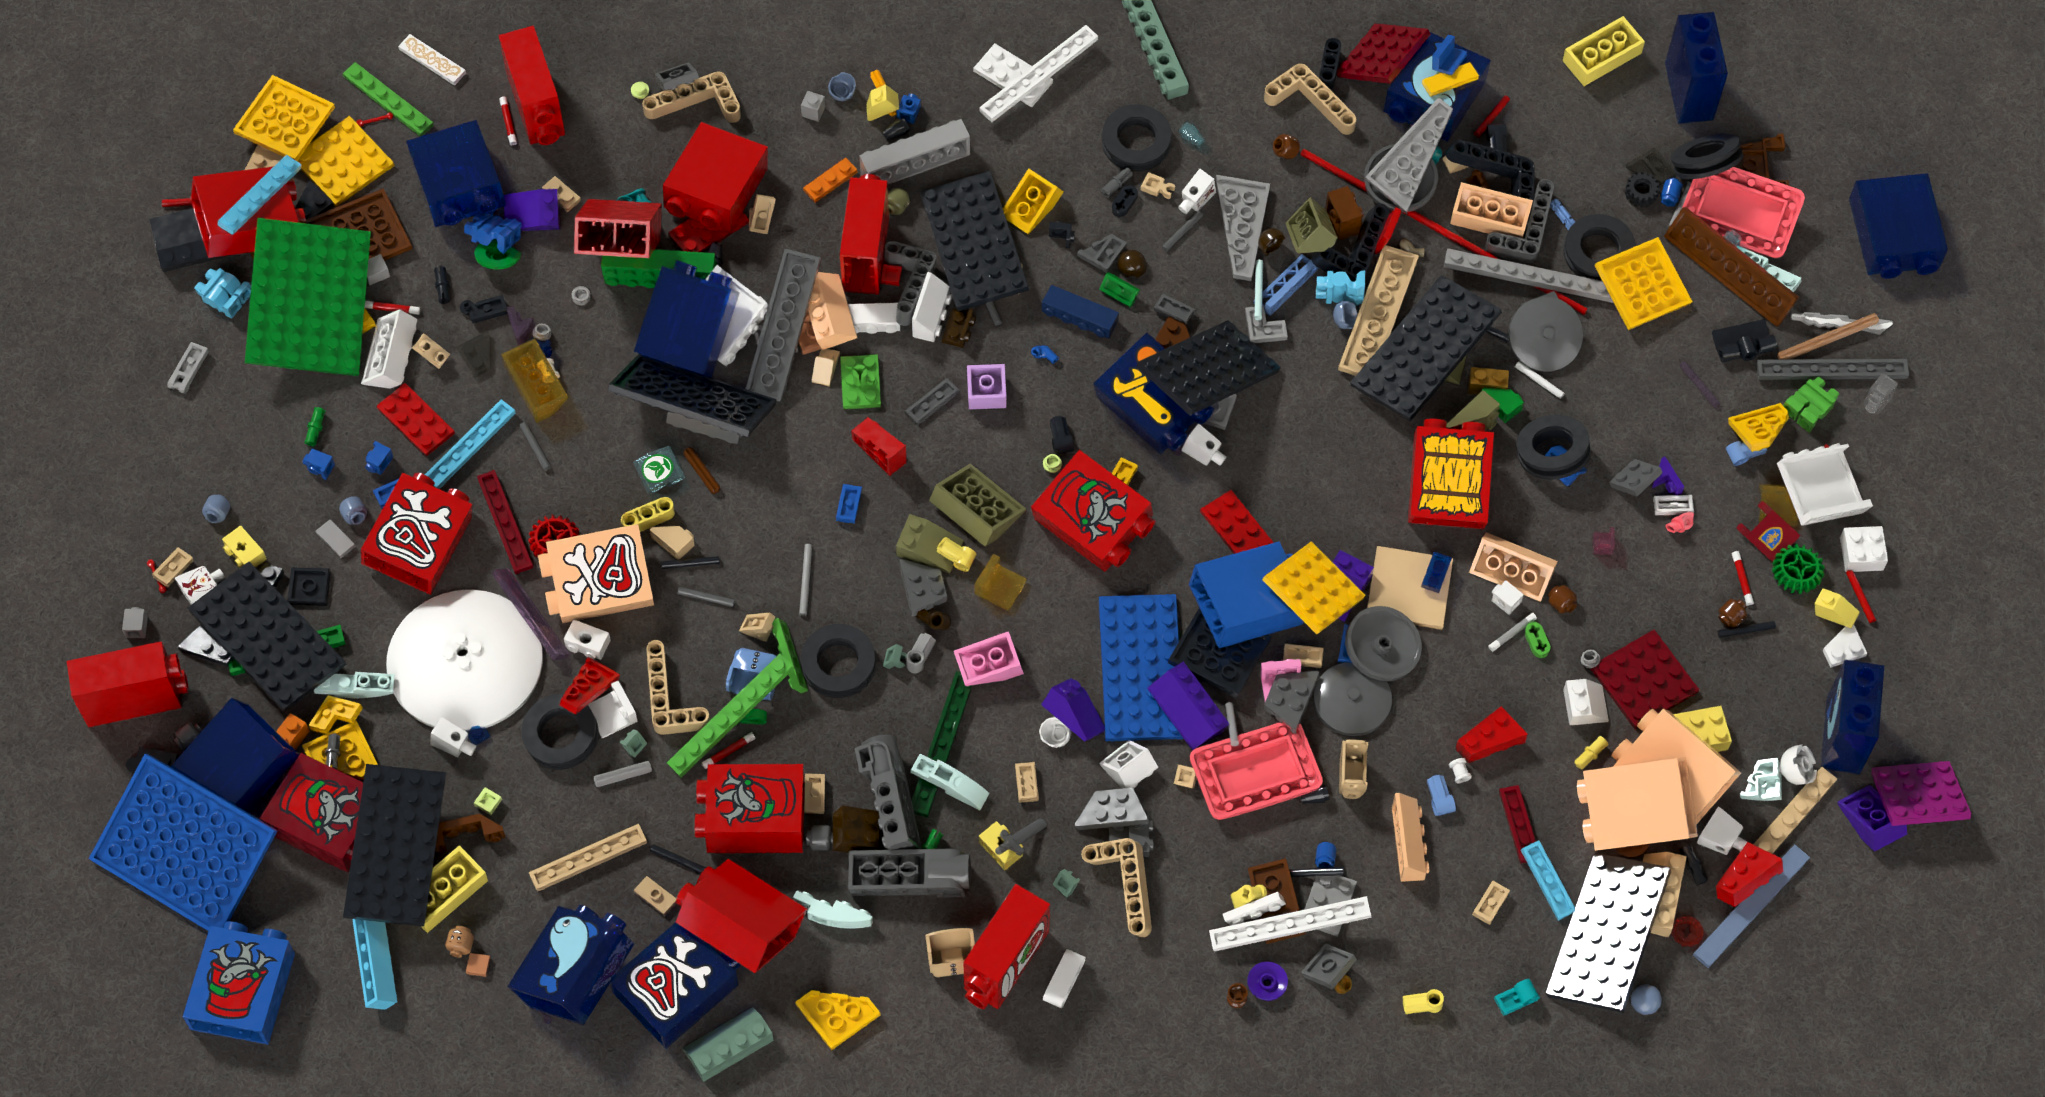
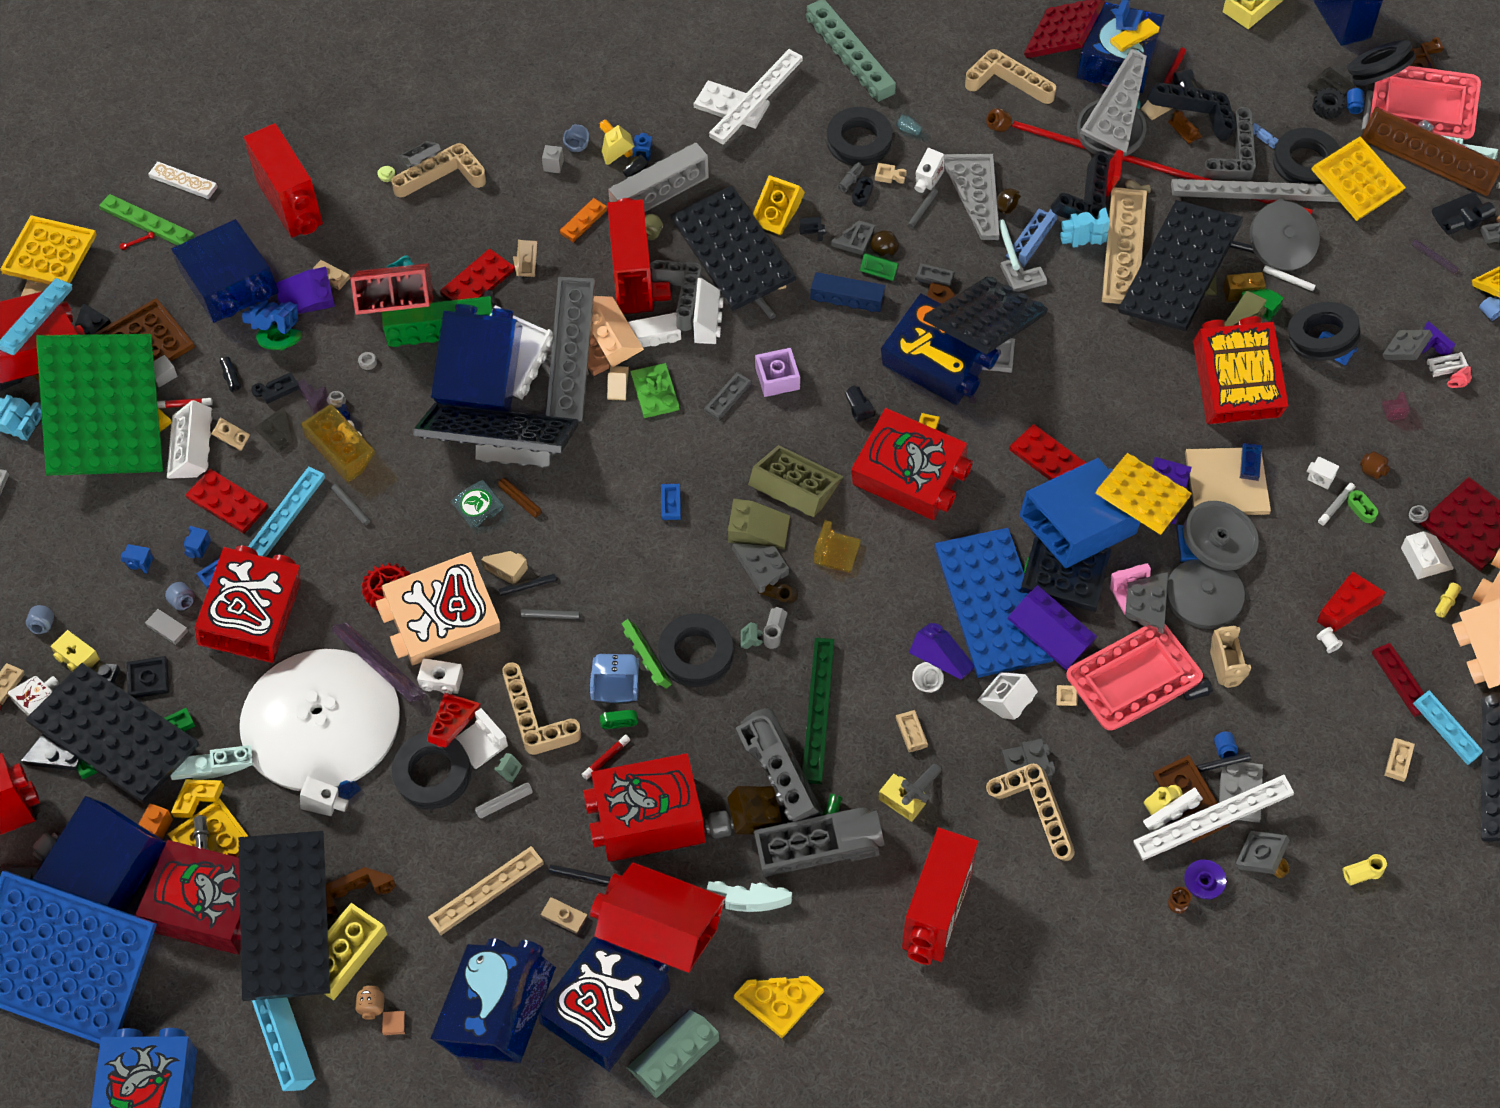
camera: 10 degrees left, 5 degrees down
yellow plate [297,116,395,207] -> none
green pin [304,407,326,446] -> none
yellowish green plate [474,788,502,815] -> none
dark red plate [477,470,533,575] -> none
red bar [499,97,517,146] -> none
light yellow beam [621,497,675,532] -> none
red brick [663,122,768,232] -> none
bright green plate [667,654,794,778] -> none
tan slope [739,613,775,642] -> none
light grey bar [799,544,812,616] -> none
tan plate [804,774,825,814] -> none
red wedge [851,417,907,476] -> none
light aqua slope [910,754,989,810] -> none
tan piece [925,928,975,977] -> none
light yellow piece [937,537,976,572] -> none
dark brown bracket [942,308,976,348] -> none
bright pink slope [954,631,1024,686] -> none
blue arm [1031,346,1059,364] -> none
yellowish green plate [1043,454,1062,473] -> none
white beam [1043,949,1086,1008] -> none
sand green tile [1053,869,1080,898] -> none
wing [1074,788,1149,830] -> none
white torso [1181,424,1227,466] -> none
light grey bar [1225,702,1239,746] -> none
tan plate [1283,644,1323,668] -> none
olive slope [1285,197,1337,254] -> none
black beam [1319,38,1341,90] -> none
reddish brown brick [1325,186,1364,241] -> none
sand blue hair [1333,301,1357,329] -> none
light nougat slope [1392,793,1429,882] -> none
medium blue piece [1427,775,1456,816] -> none
light nougat slope [1450,182,1533,238] -> none
light nougat slope [1469,532,1558,602] -> none
teal plate [1494,979,1540,1016] -> none

